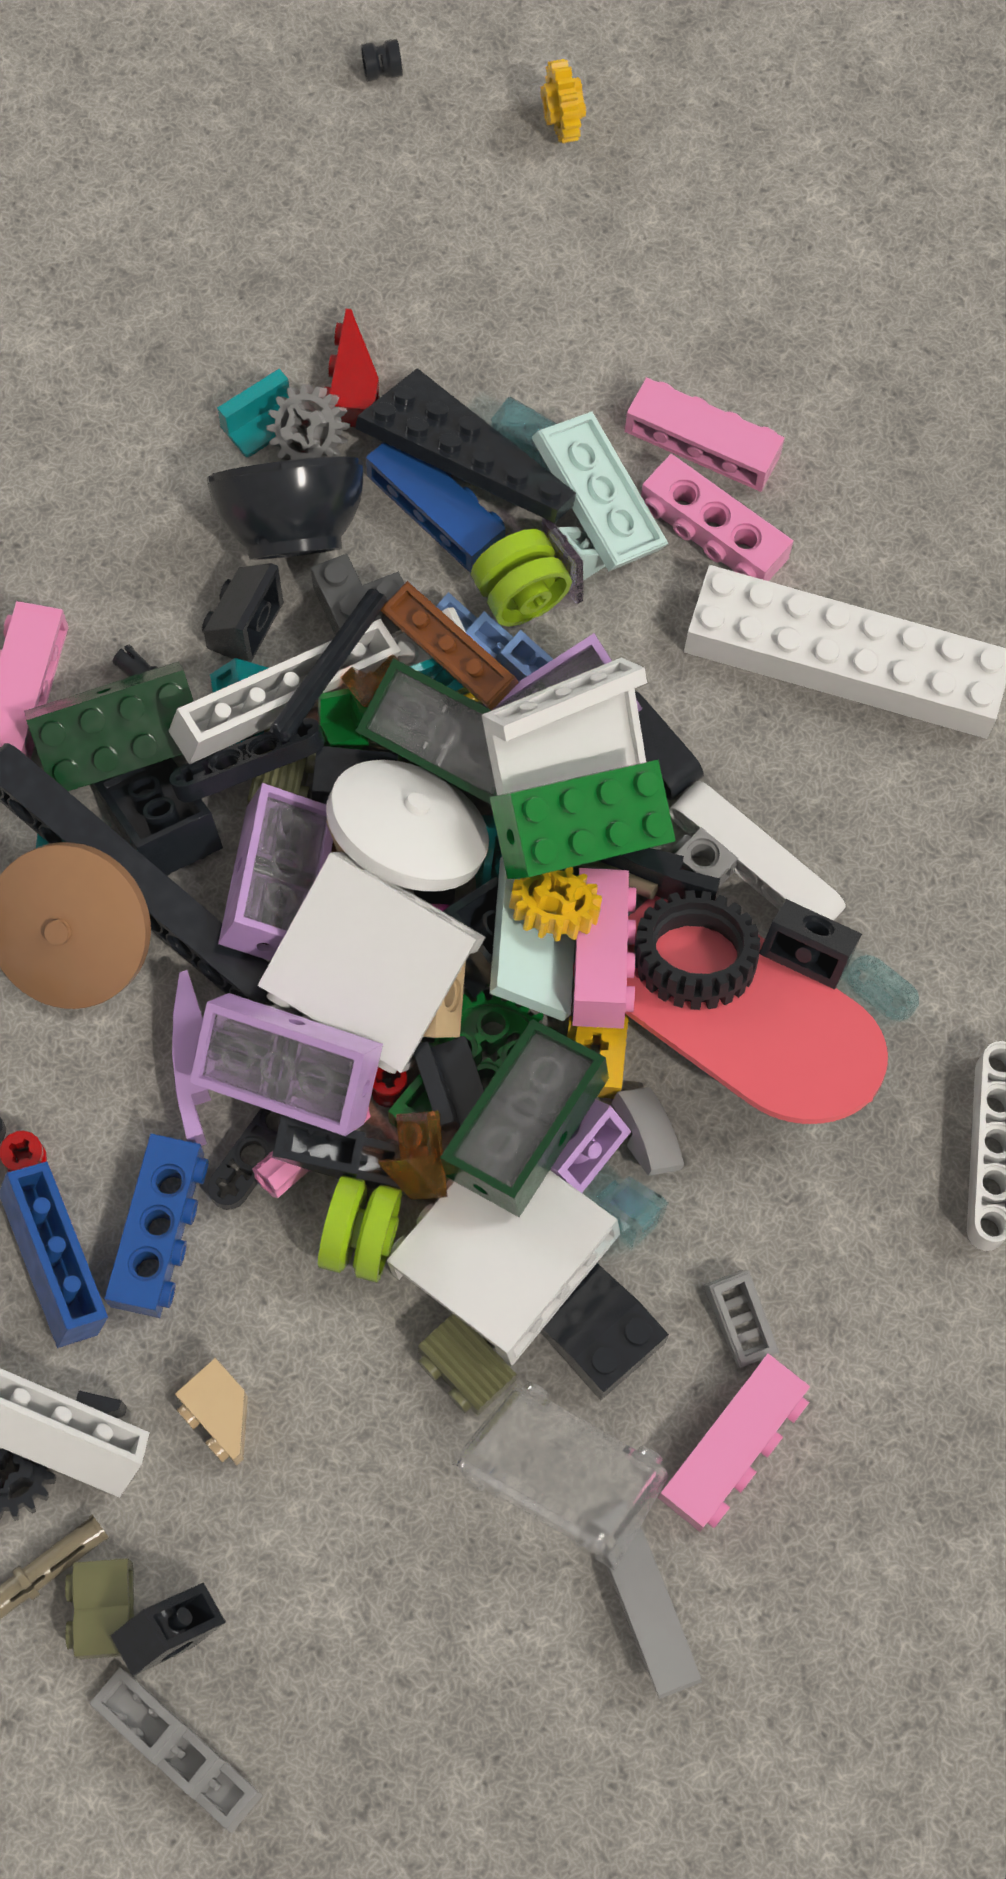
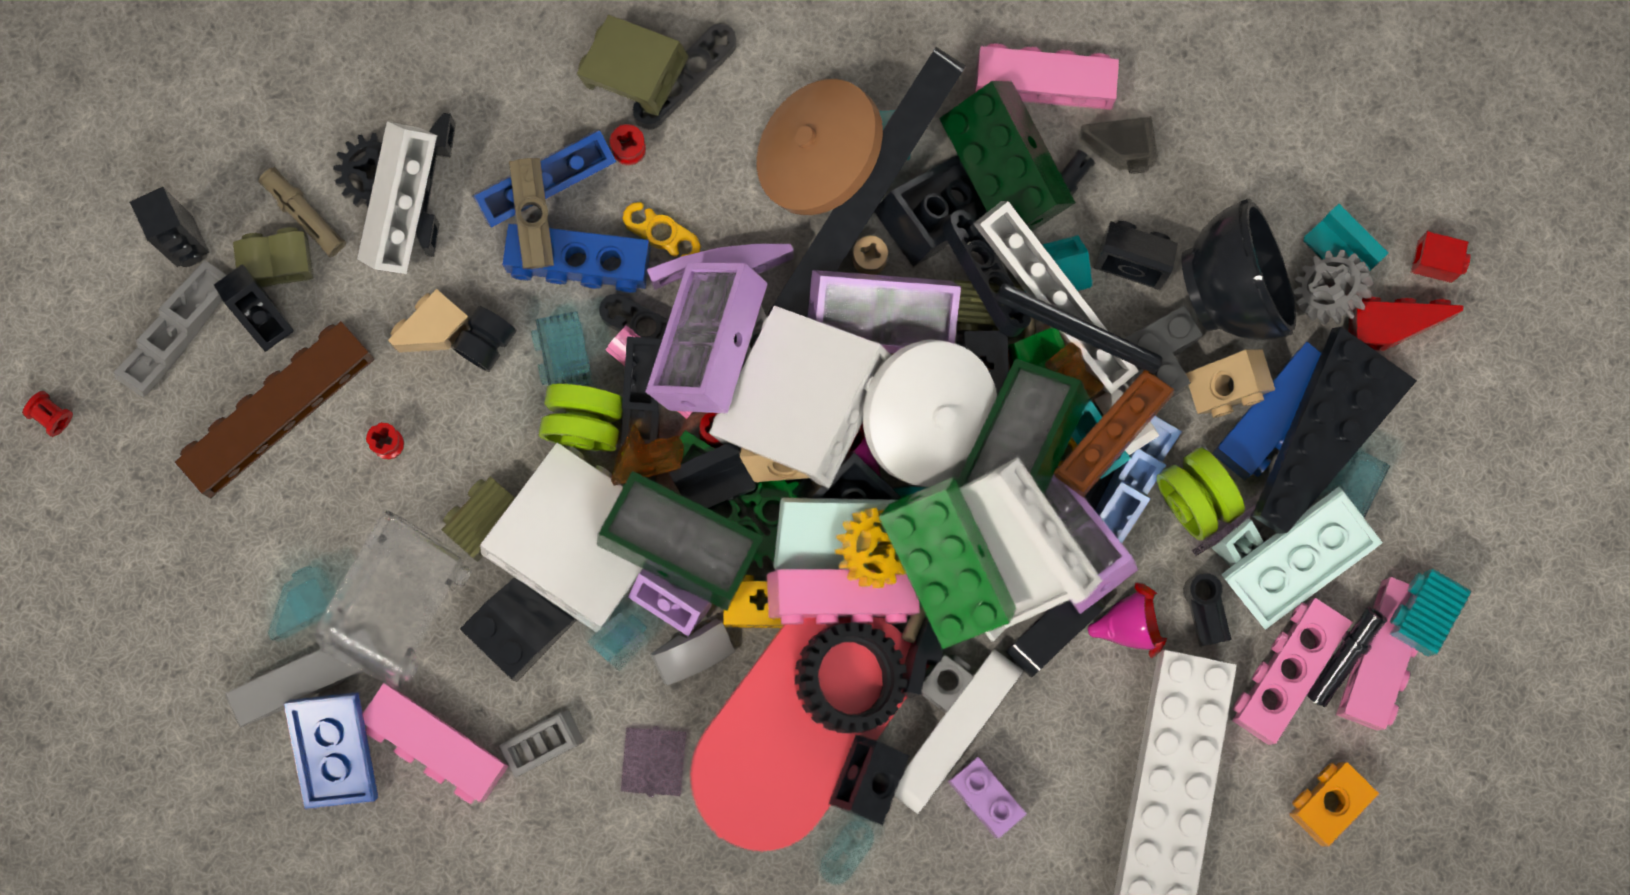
camera: 85 degrees right, 10 degrees up
none -> black brick [130,186,209,267]
none -> reddish brown brick [175,321,375,499]
none -> clear light blue slope [268,566,343,642]
none -> tile [284,692,378,809]
none -> red bush [366,422,404,460]
none -> black wheel [451,306,517,372]
none -> dark tan piece [509,158,554,269]
none -> clear light blue brick [531,311,594,386]
none -> piece [621,726,686,798]
none -> yellow piece [622,202,701,257]
none -> tan wheel [852,235,888,275]
none -> lavender brick [948,757,1027,839]
none -> clear smoke slope [1078,116,1158,174]
none -> dark pink hat [1087,582,1167,659]
none -> black piece [1183,573,1232,647]
none -> tan brick [1185,349,1275,418]
none -> light orange brick [1289,762,1379,846]
none -> black pin [1307,606,1387,707]
none -> teal brick [1390,568,1472,656]
none -> red brick [1411,231,1471,283]

